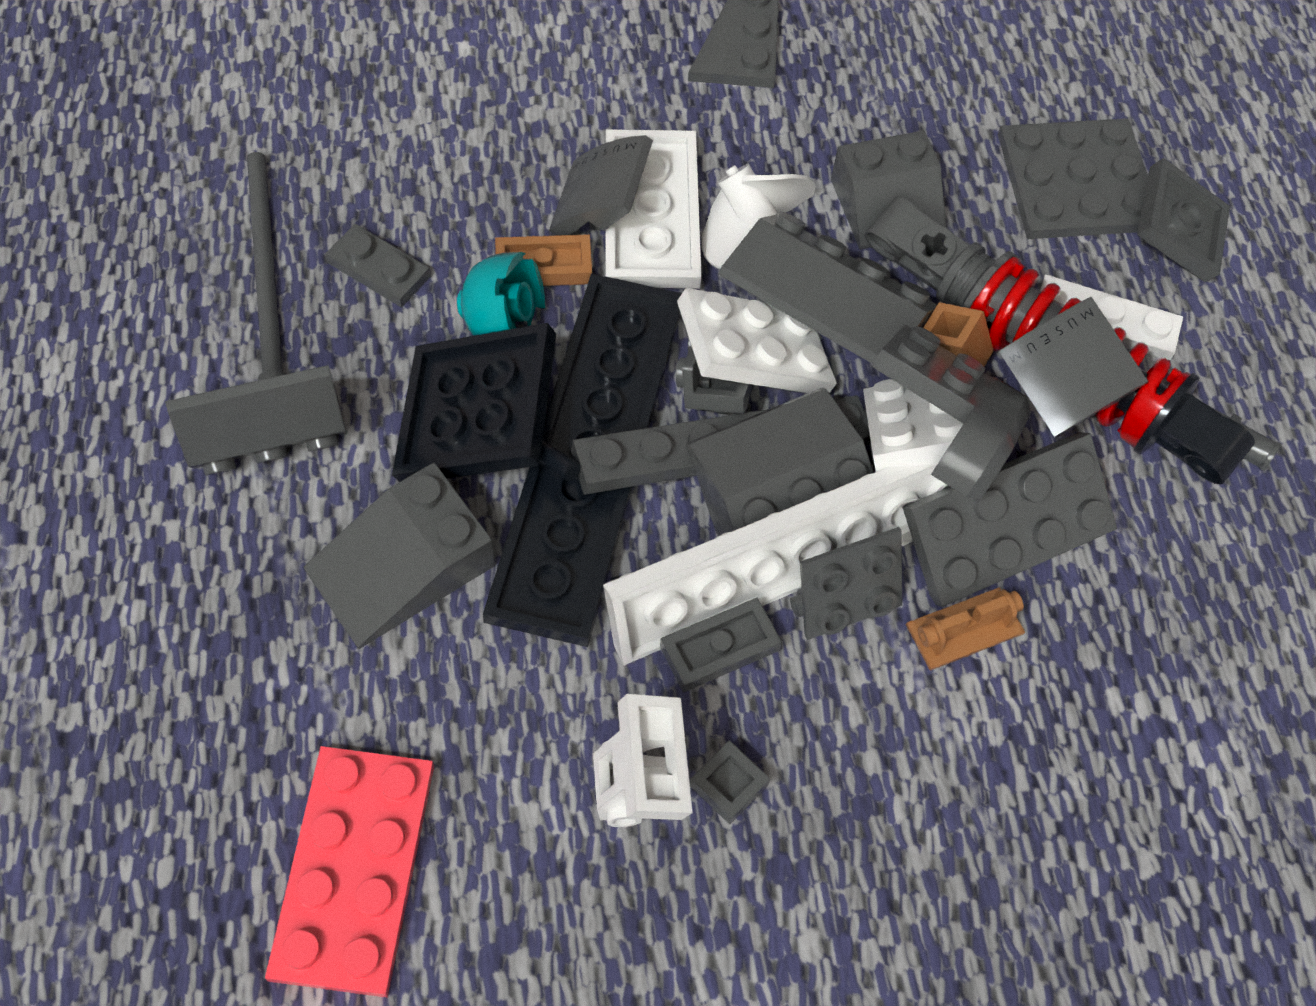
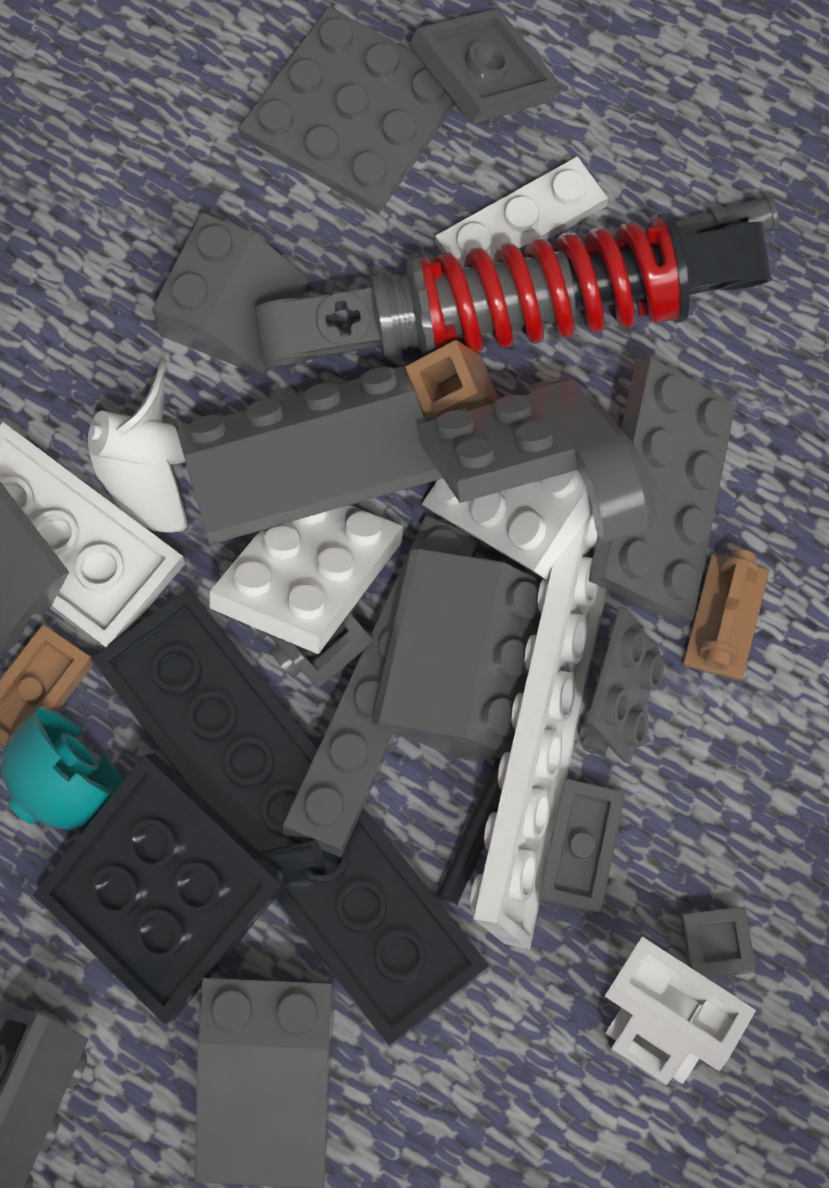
camera: 45 degrees left, 10 degrees up
dark grey slope [999,297,1149,437] -> none

